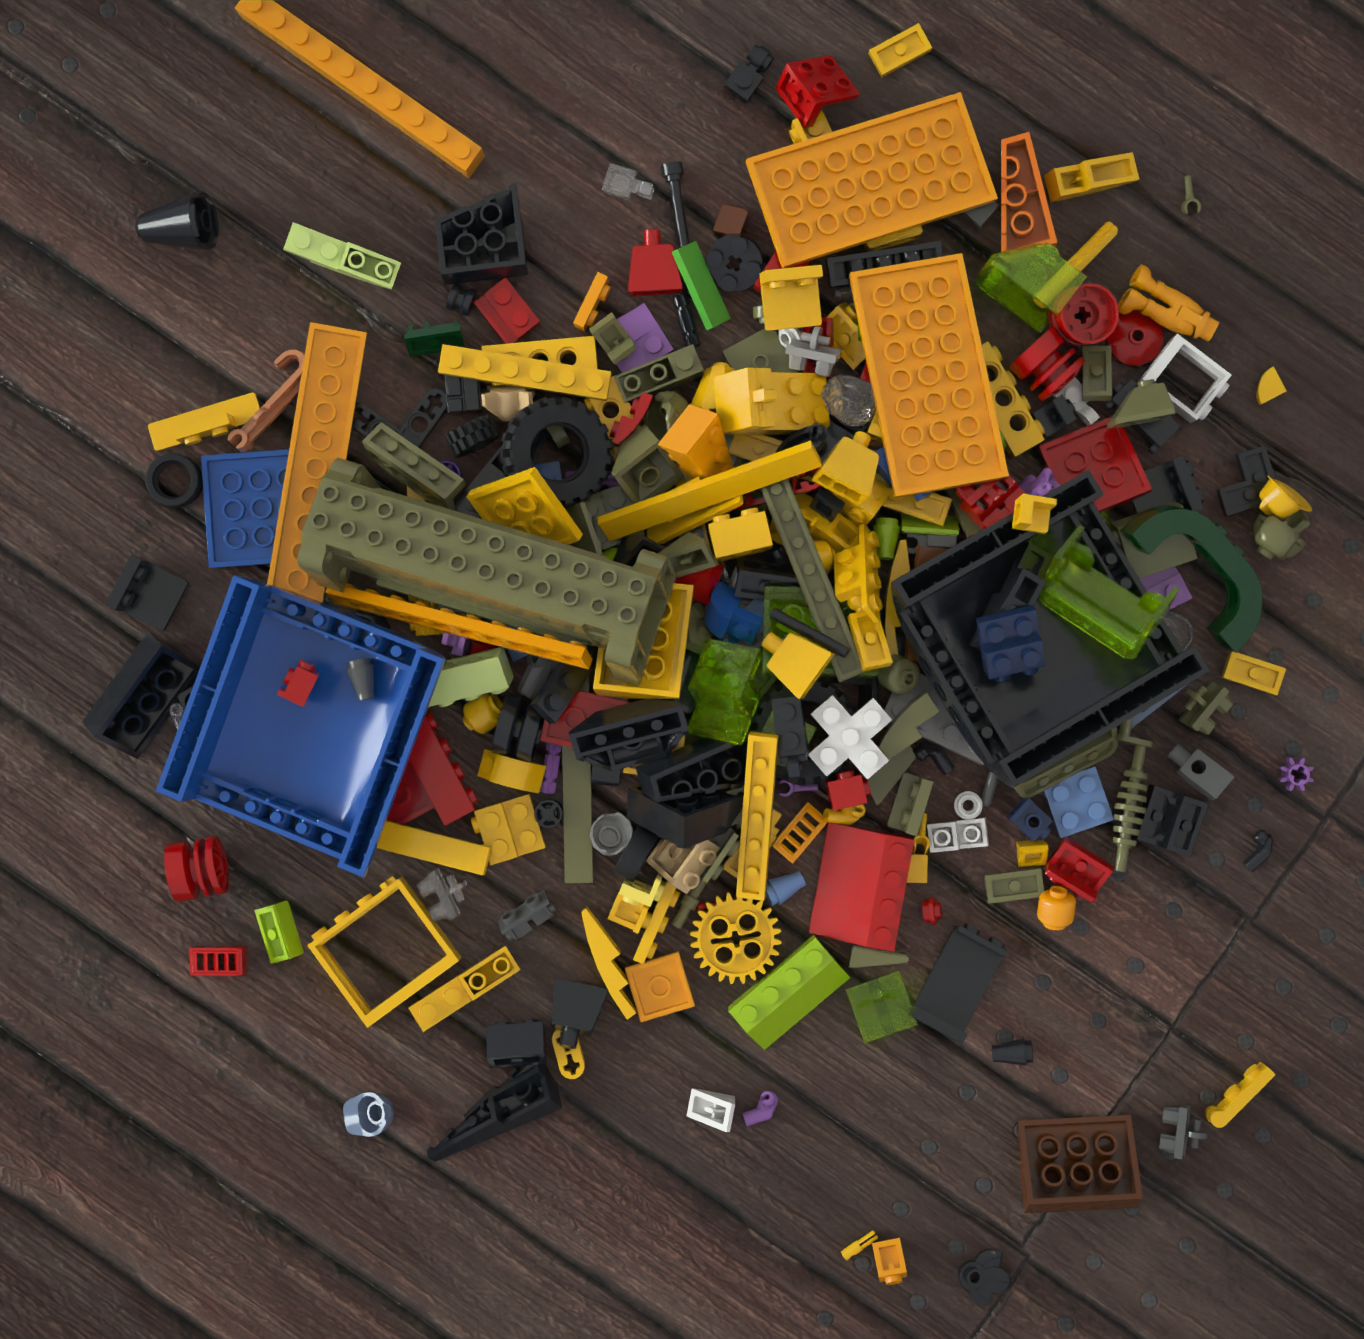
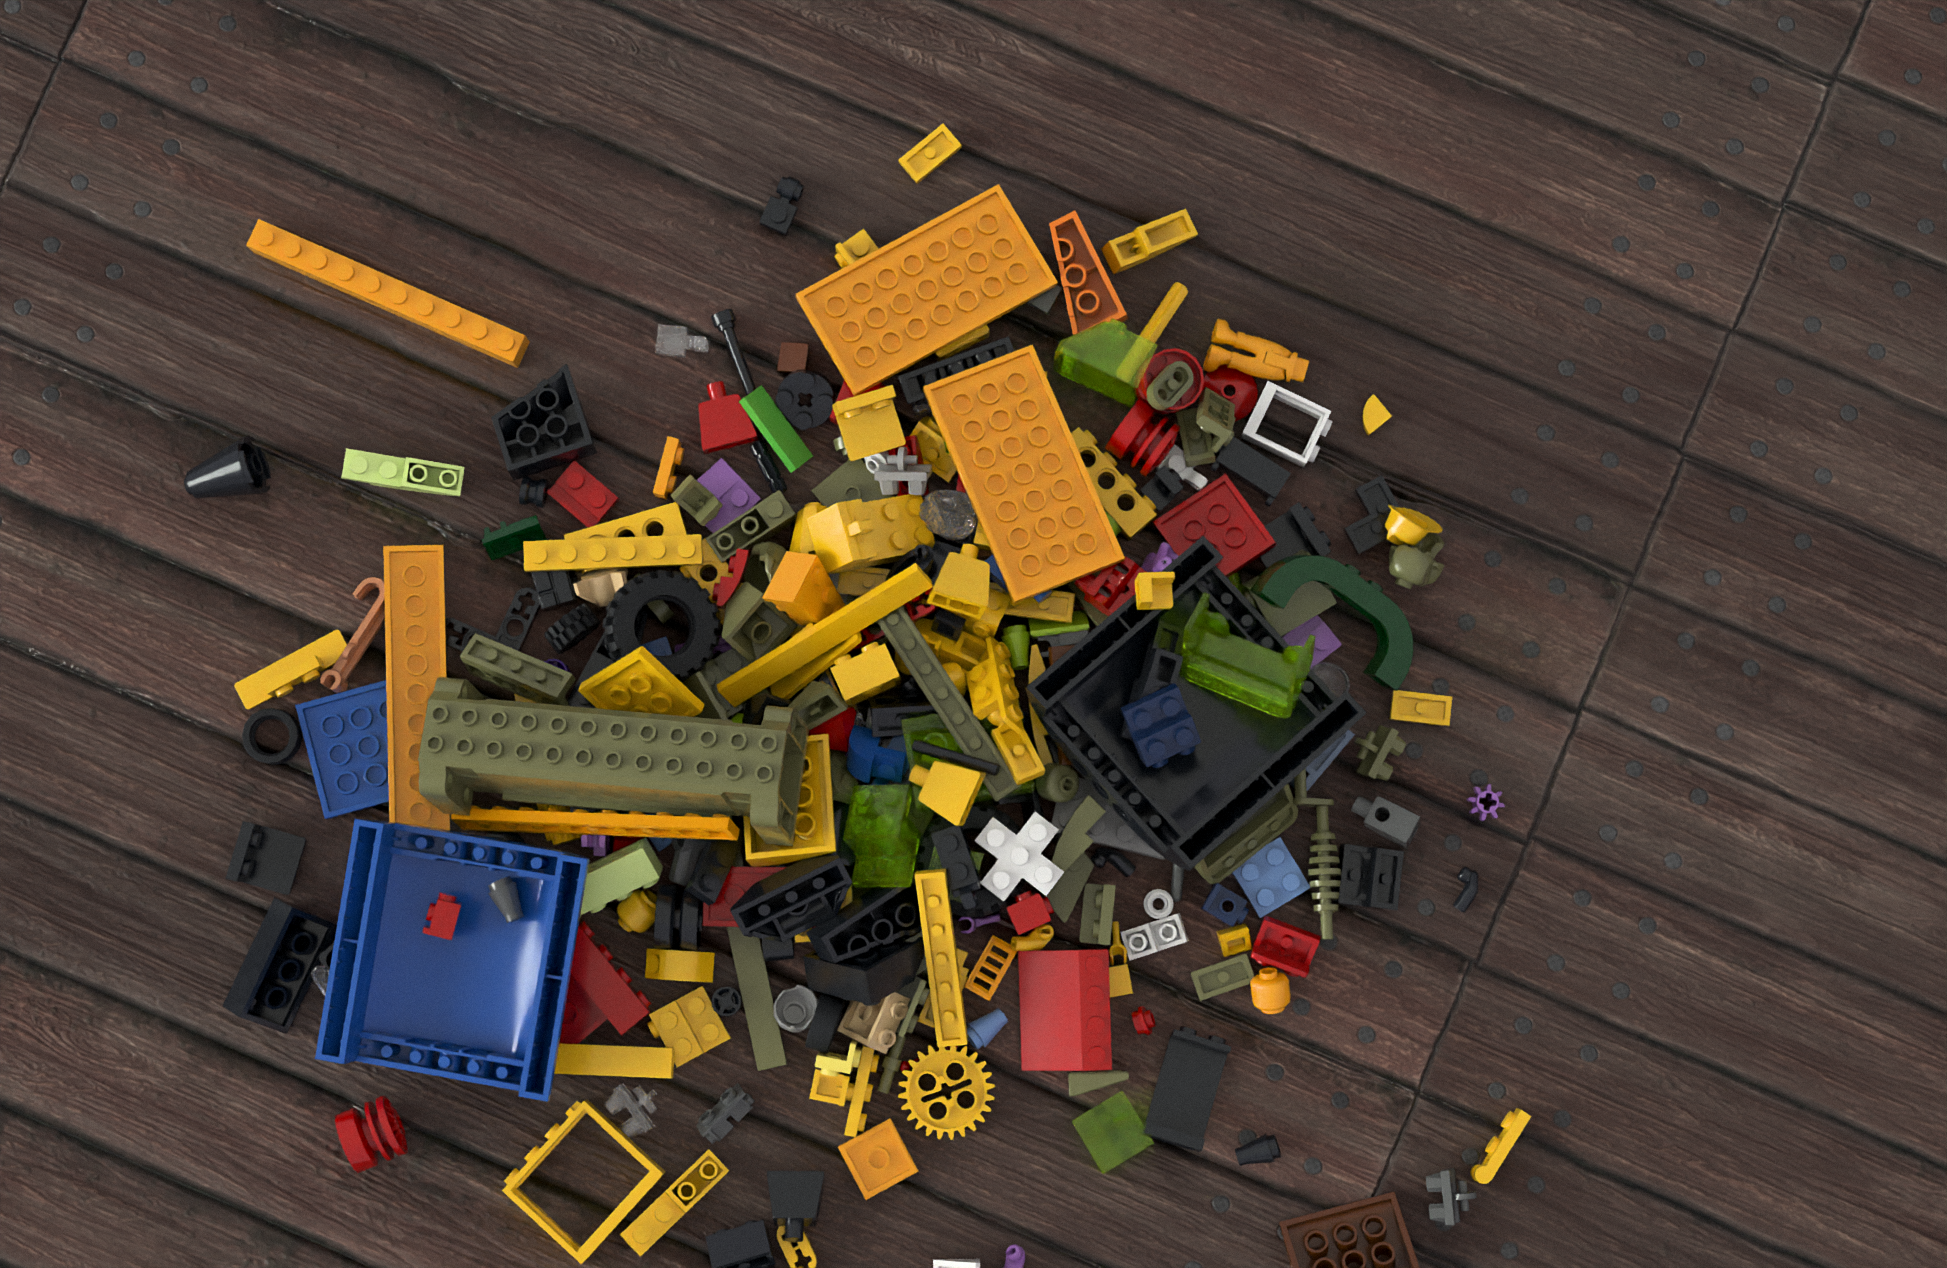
camera: 10 degrees left, 5 degrees down
red slope [189,945,247,976] -> none
lime slope [254,901,304,964] -> none
medium lavender axle [540,742,562,794] -> none
yellow slope [581,906,637,1020] -> none
lime slope [728,934,850,1050] -> none
red bracket [775,55,859,128] -> none
olive slope [1107,379,1175,430] -> none
olive hand [1181,175,1201,215] -> none
none -> olive plate [1146,361,1193,411]
none -> olive bracket [1196,387,1236,453]

